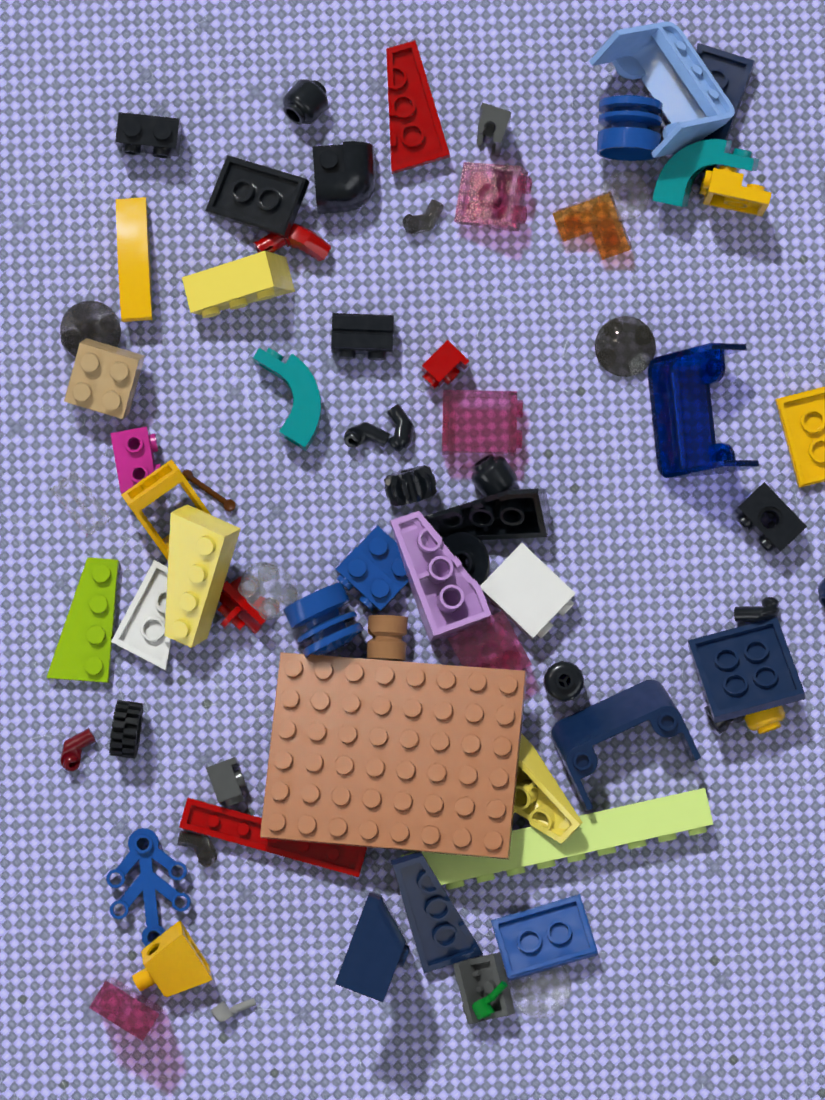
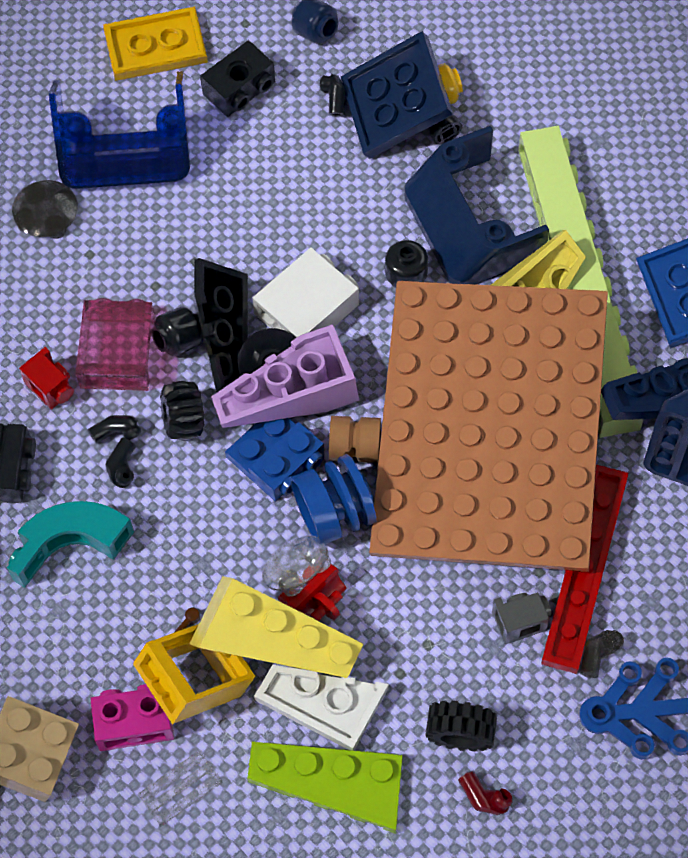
camera: 85 degrees left, 20 degrees down
clear pink plate [448,610,532,676] -> none

